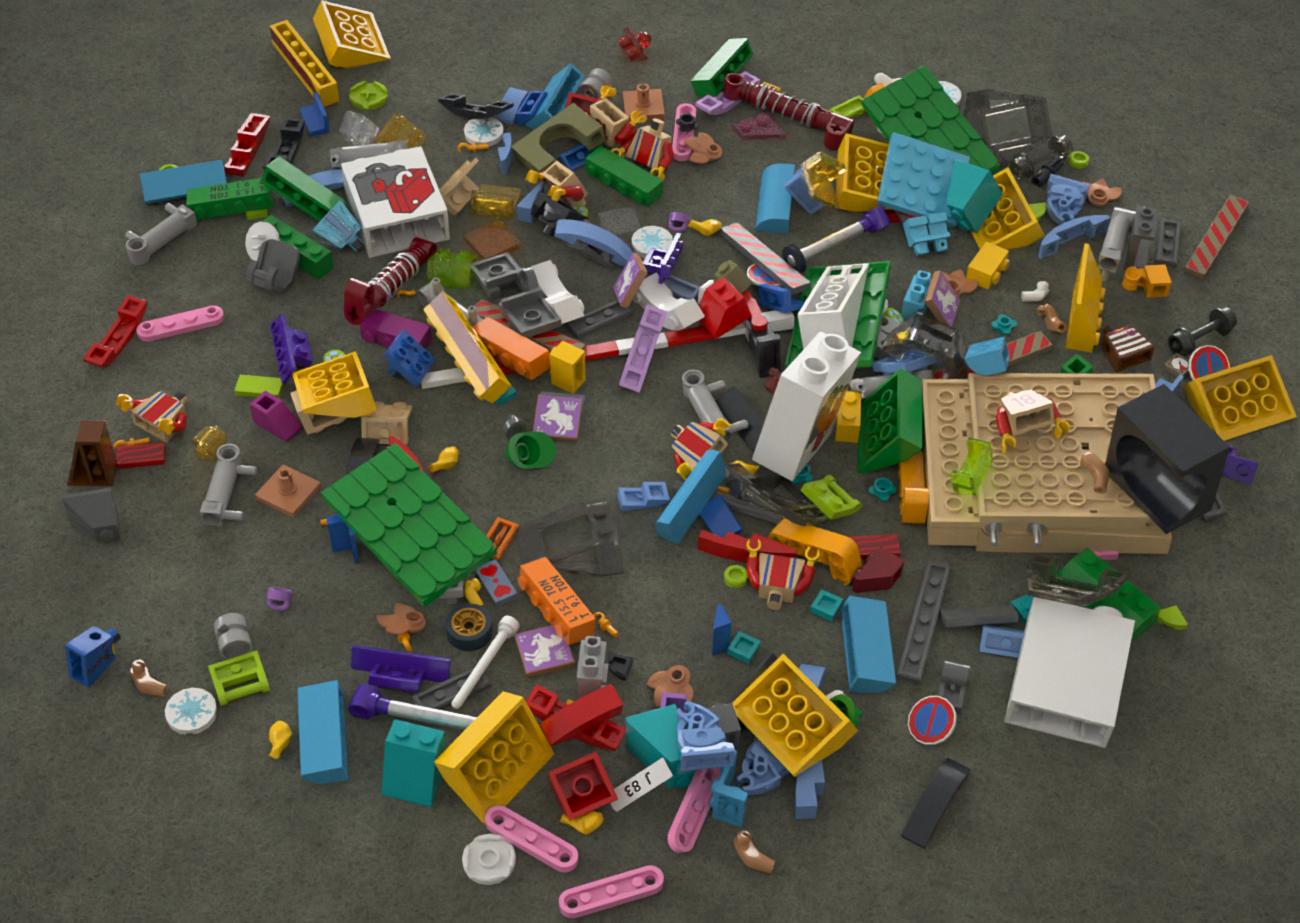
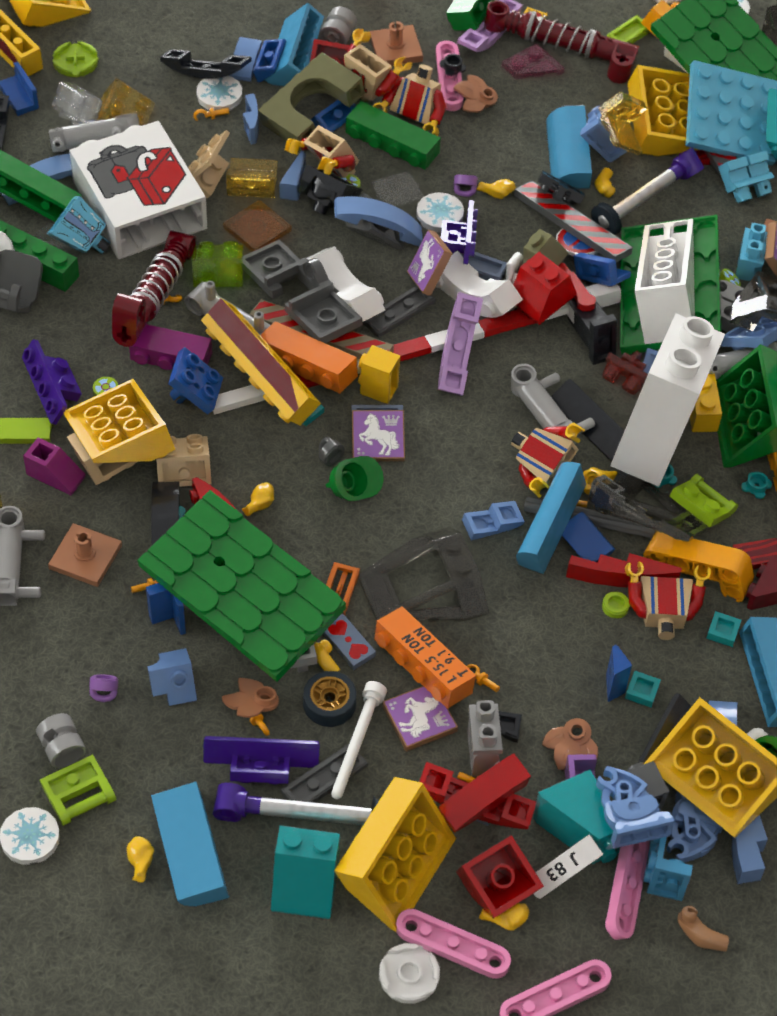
camera: 10 degrees left, 5 degrees up
none -> medium blue brick [147,648,197,706]
none -> black hinge [538,170,585,205]
none -> yellow arm [594,167,615,198]

